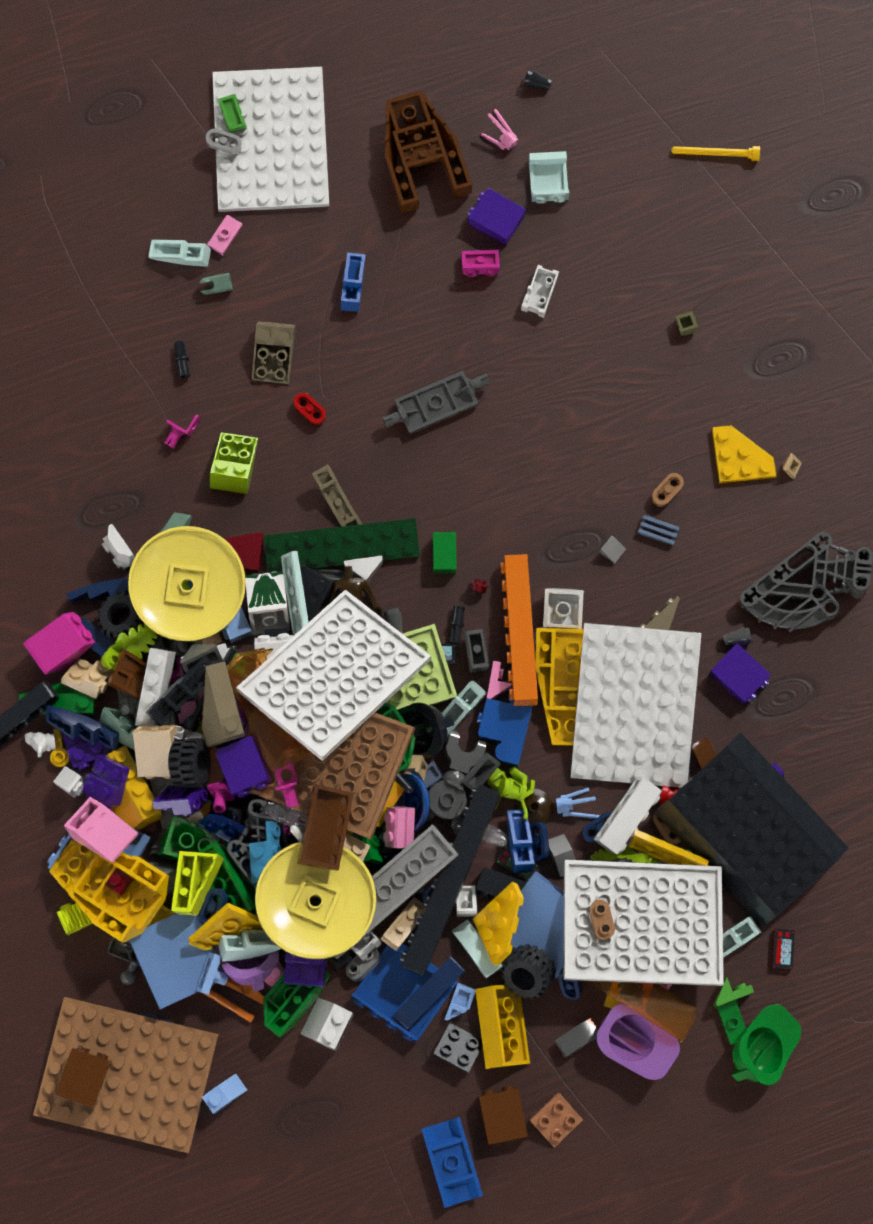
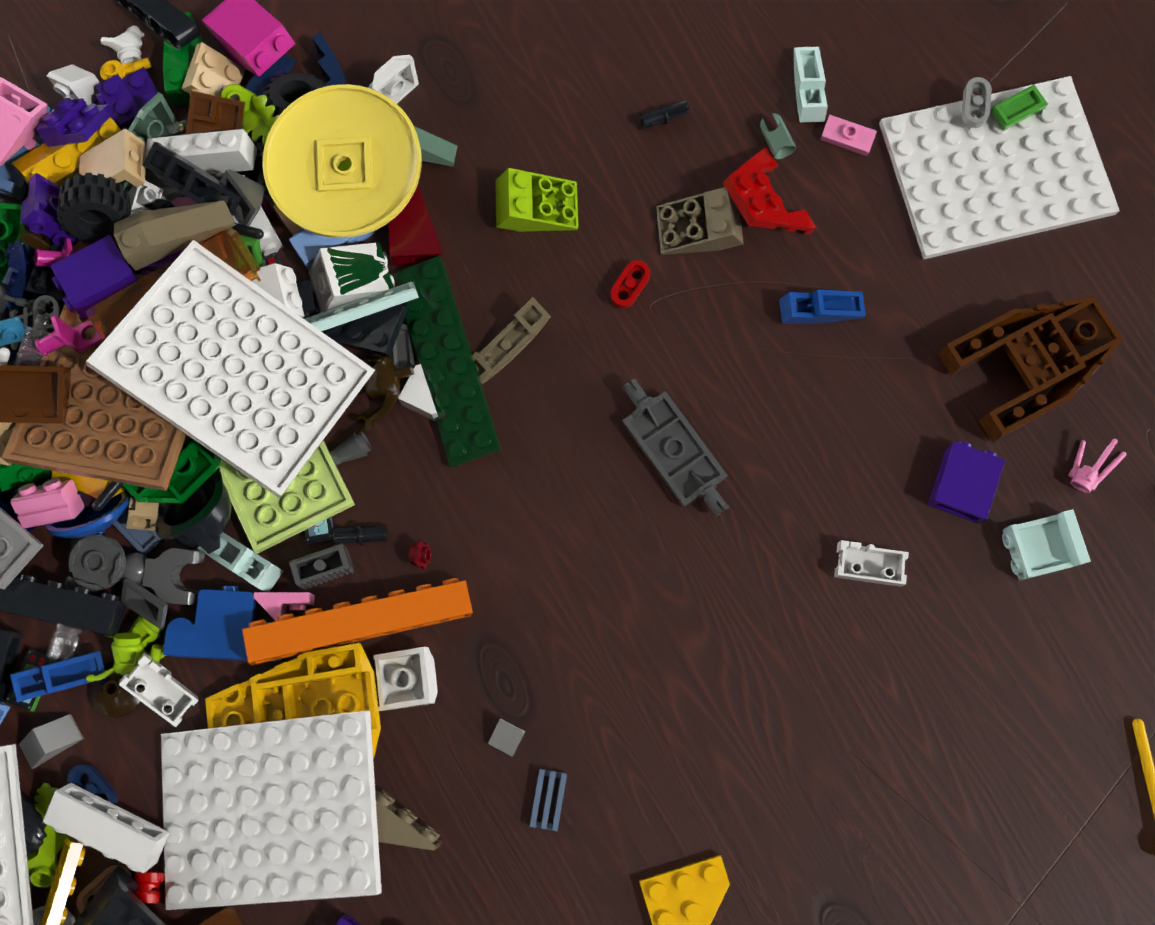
camera: 80 degrees right, 0 degrees up
dark blue slope [46,705,119,751] -> none
dark pink bracket [164,415,202,449] -> none
green panel [433,532,457,574] -> none
dark pink bracket [462,250,500,277] -> none
dark blue plate [529,822,550,861] -> none
light blue plant [556,788,600,819] -> none
medium nougat plate [652,473,684,507] -> none
olive brick [675,310,699,336] -> none
none -> white piece [119,652,199,727]
none -> red wing [723,147,816,234]

